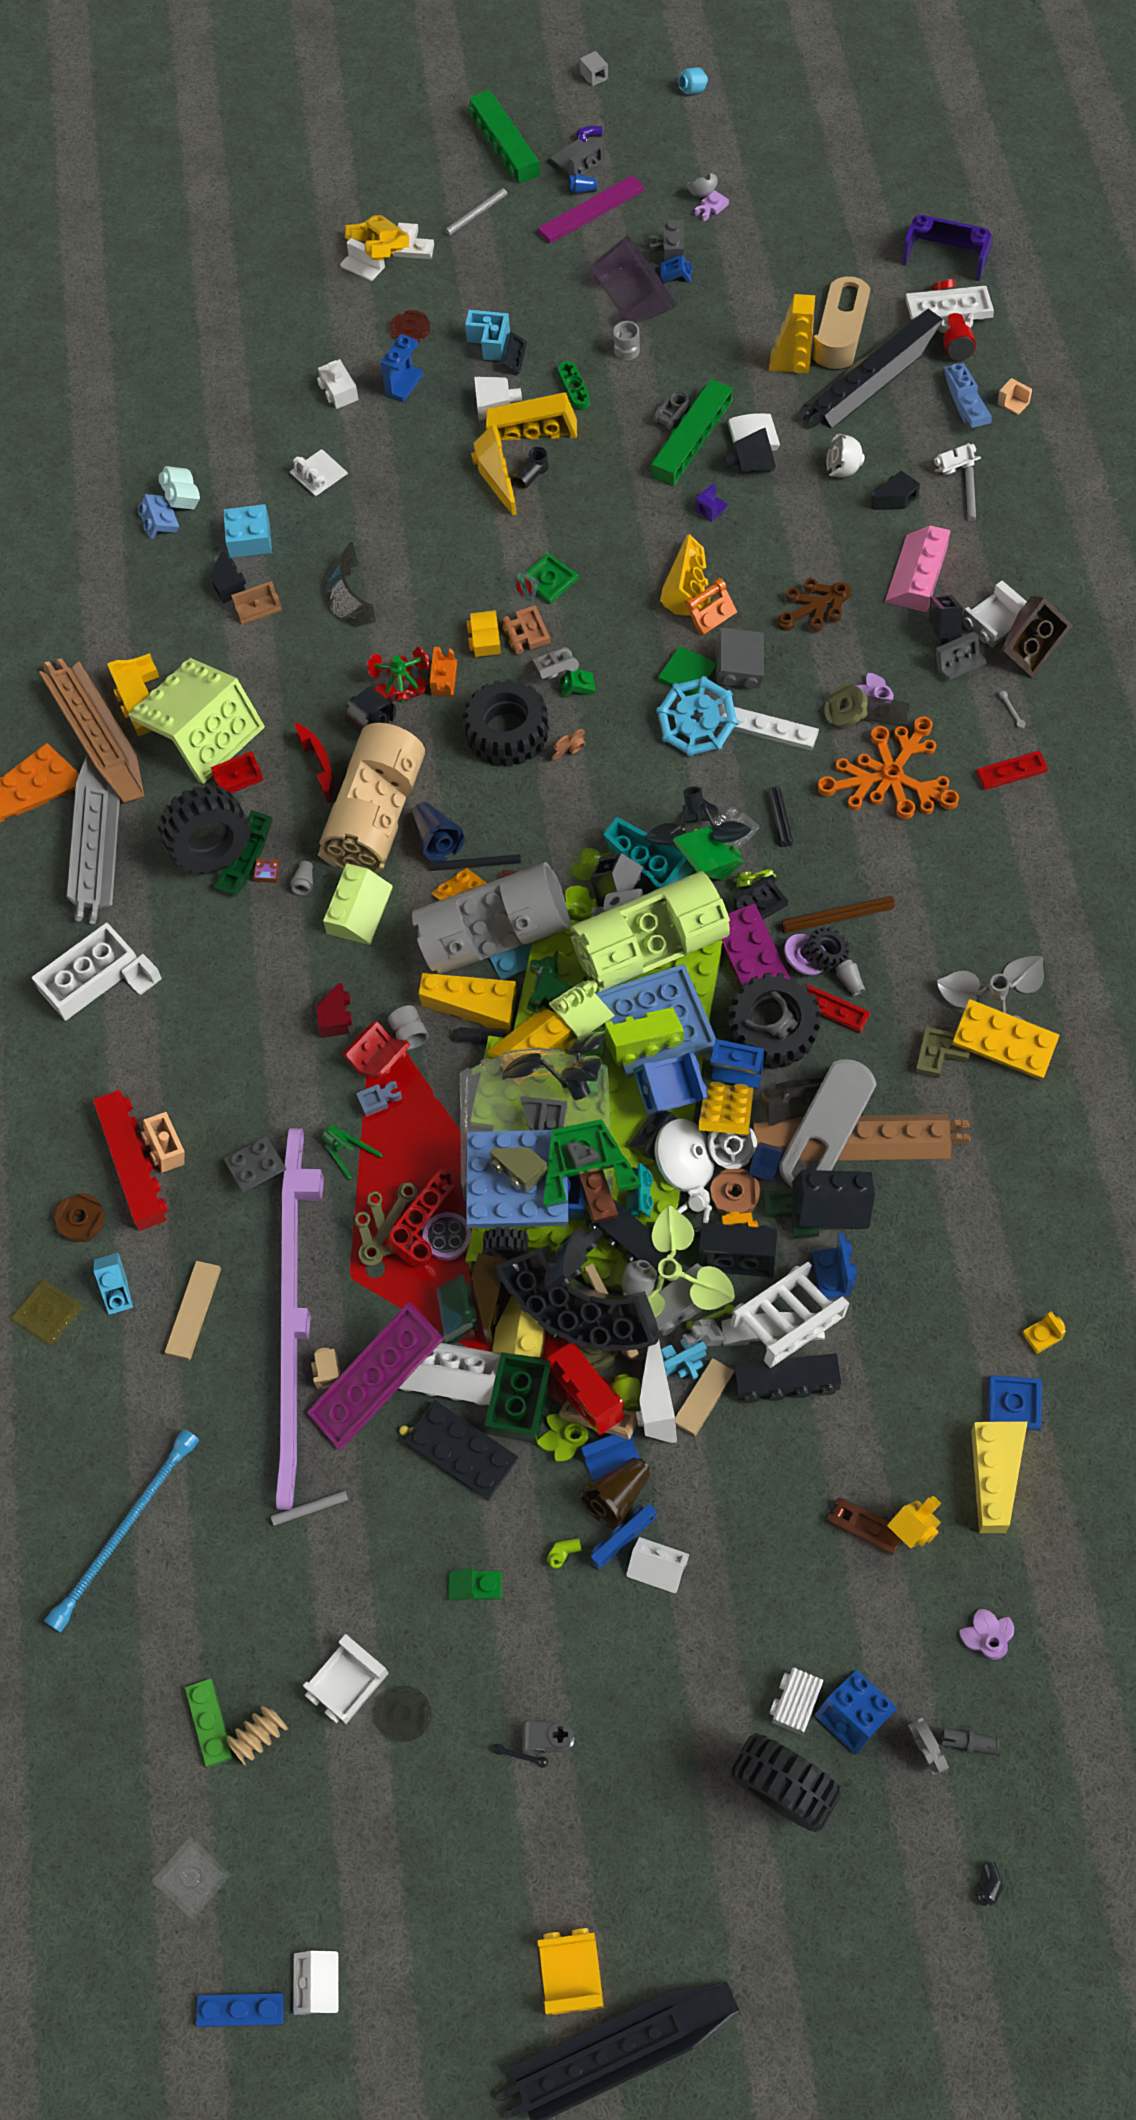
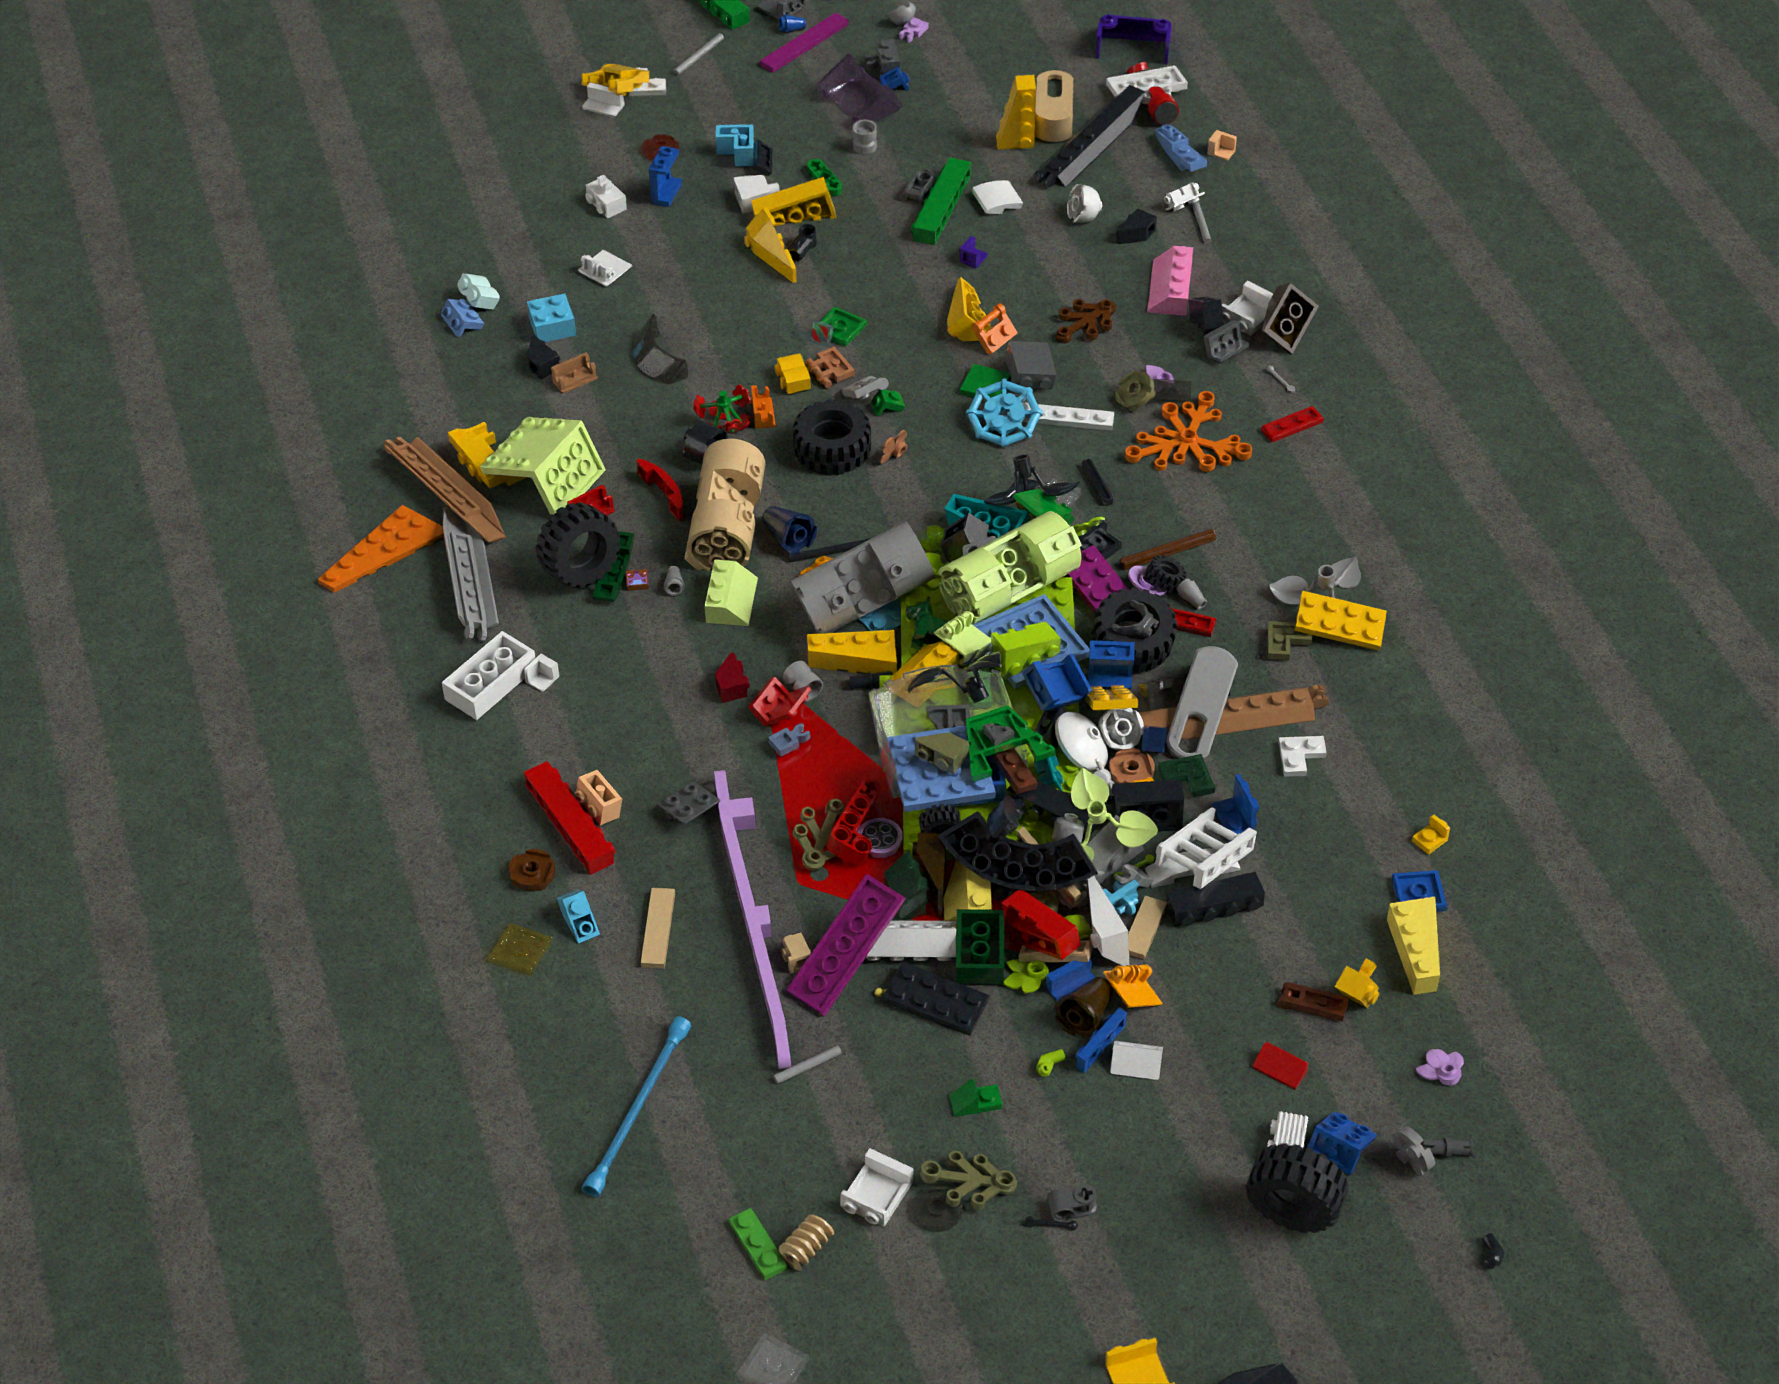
camera: 15 degrees left, 15 degrees down
green plant [322,1125,382,1180] -> none
black torso [724,427,776,474] -> none
black slope [792,1170,875,1229] -> none
none -> olive plant [920,1151,1017,1210]
none -> light orange hinge [1103,964,1163,1007]
none -> red slope [1252,1042,1308,1090]
none -> white plate [1278,736,1326,777]

